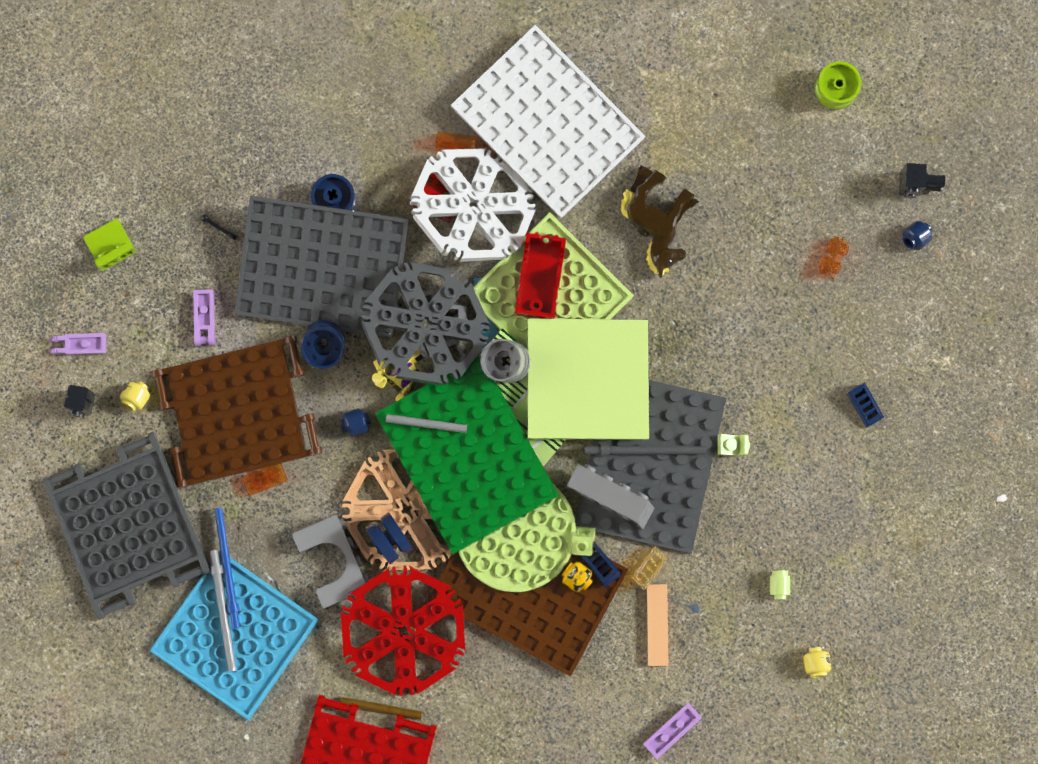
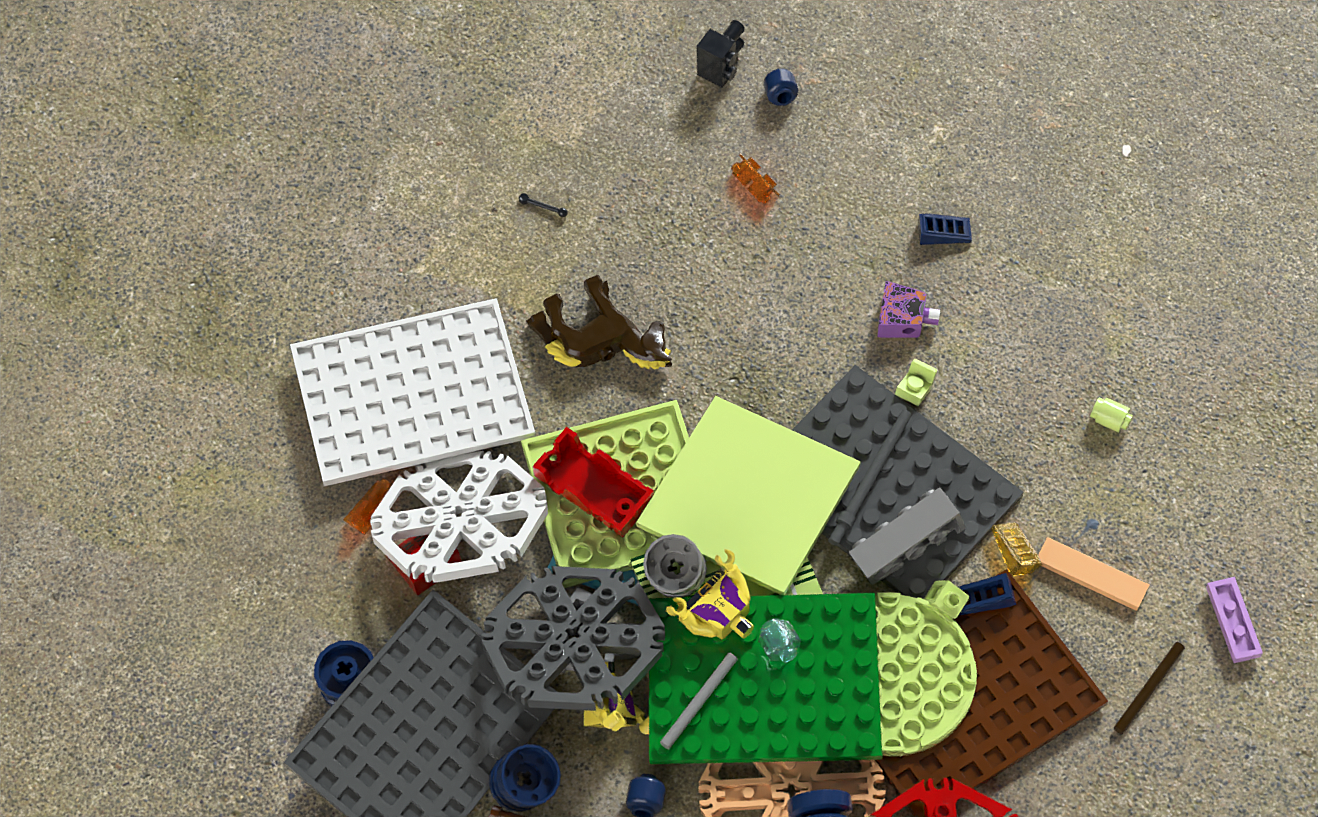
camera: 55 degrees left, 20 degrees down
yellow head [562,562,593,592] -> none
light yellow head [803,647,831,678] -> none
lime wheel [815,61,862,110] -> none
none -> black hinge [519,193,568,217]
none -> light yellow torso [666,549,754,639]
none -> clear light blue head [758,618,801,663]
none -> torso [877,281,940,338]
none -> dark brown bar [1113,642,1185,734]

